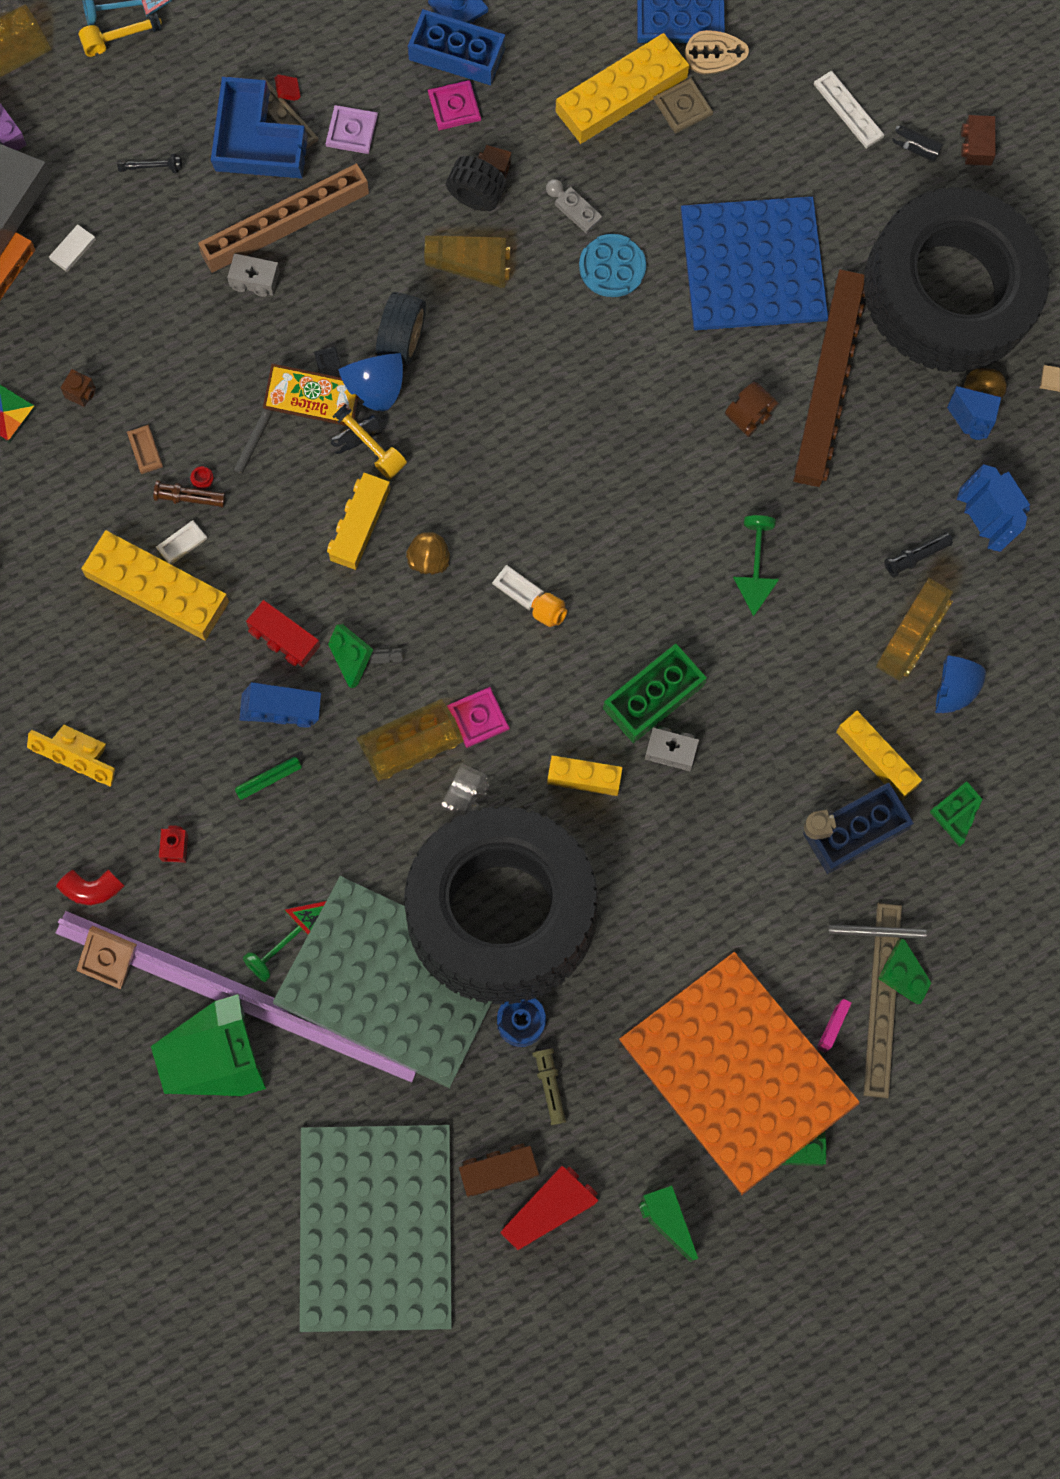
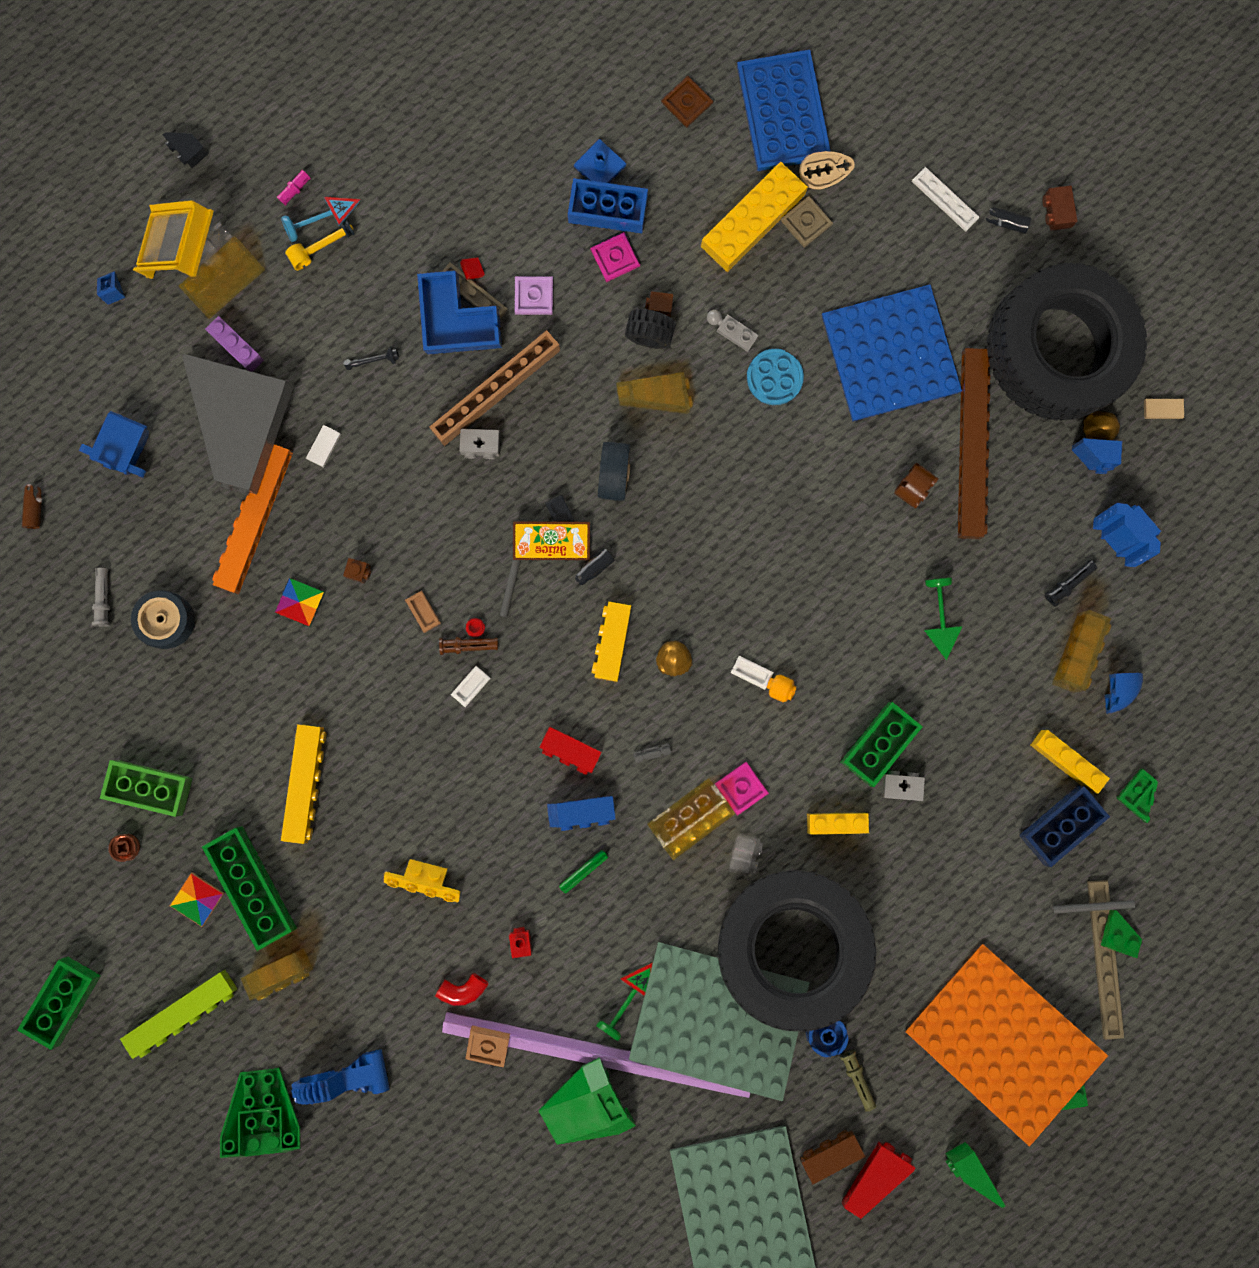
camera: 10 degrees left, 10 degrees up
yellow brick [81,530,229,641] -> none
green wing [328,624,373,688] -> none
yellow piece [332,404,407,480] -> none
blue brick [338,353,403,411] -> none
dark tan plate [804,810,836,840] -> none
dark pink tile [817,999,851,1053] -> none

